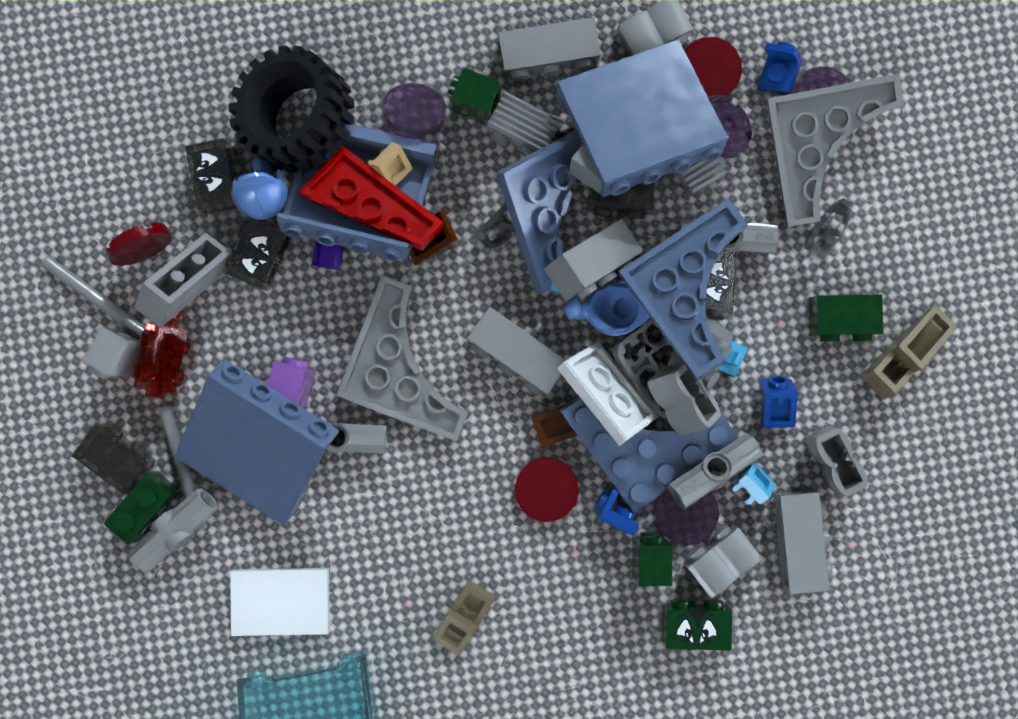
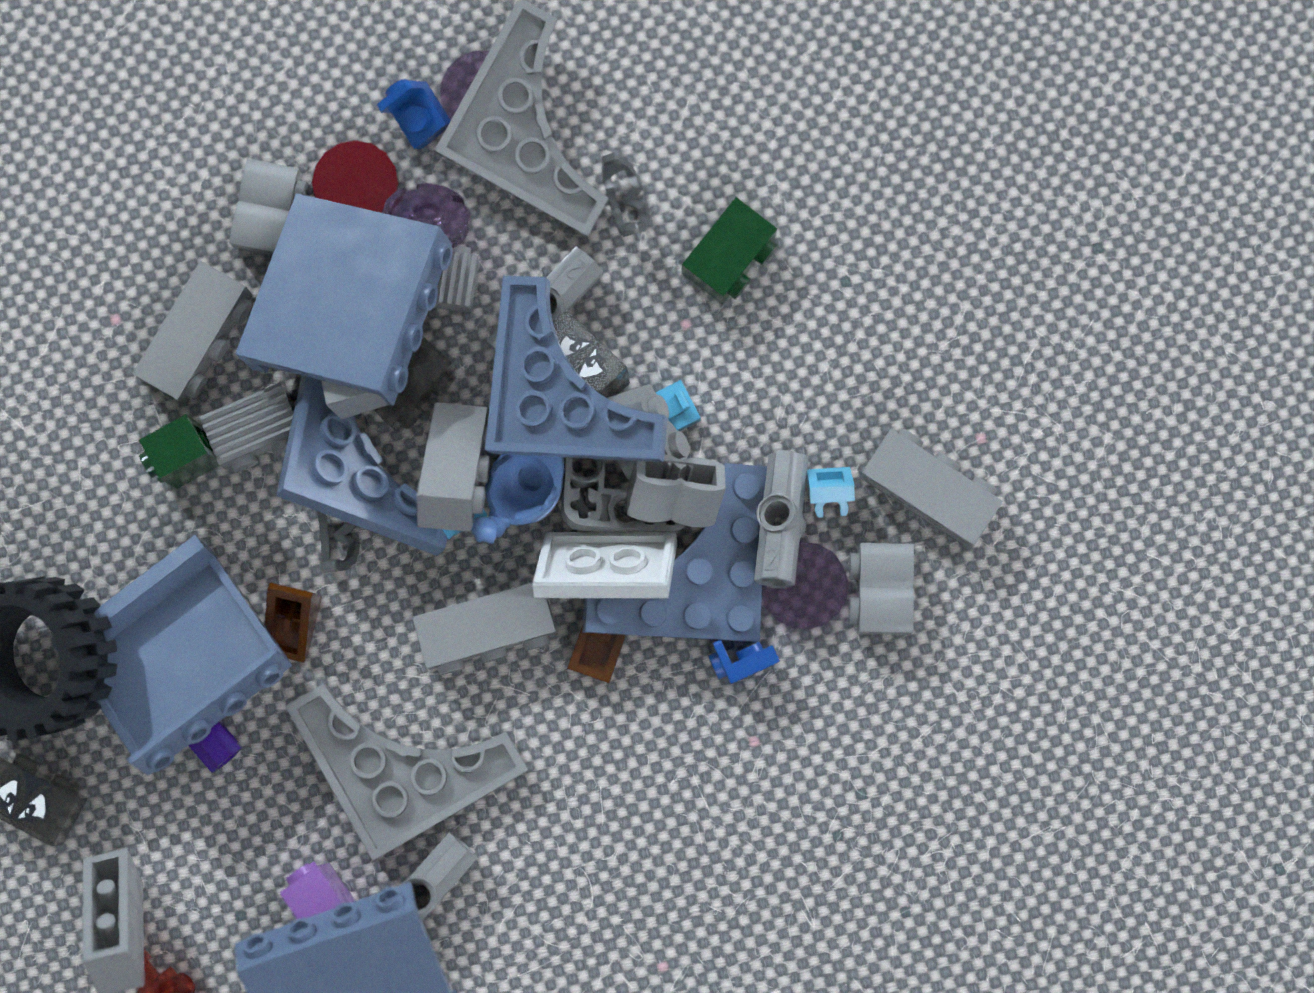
camera: 50 degrees left, 5 degrees down
dark red tile [105,222,172,266] -> none
clear smoke brick [226,217,291,291] -> none
medium blue piece [231,156,288,220] -> none
red wing [299,146,444,251] -> none
tan tile [368,142,413,186] -> none
clear purple tile [382,83,446,139] -> none
dark tan slope [432,580,496,656] -> none
dark red tile [515,457,579,522] -> none
dark green brick [632,532,673,586] -> none
dark green brick [662,599,732,651] -> none
blue bracket [759,376,798,428] -> none
light grey brick [807,426,868,497] -> none
dark tan slope [861,304,958,400] -> none

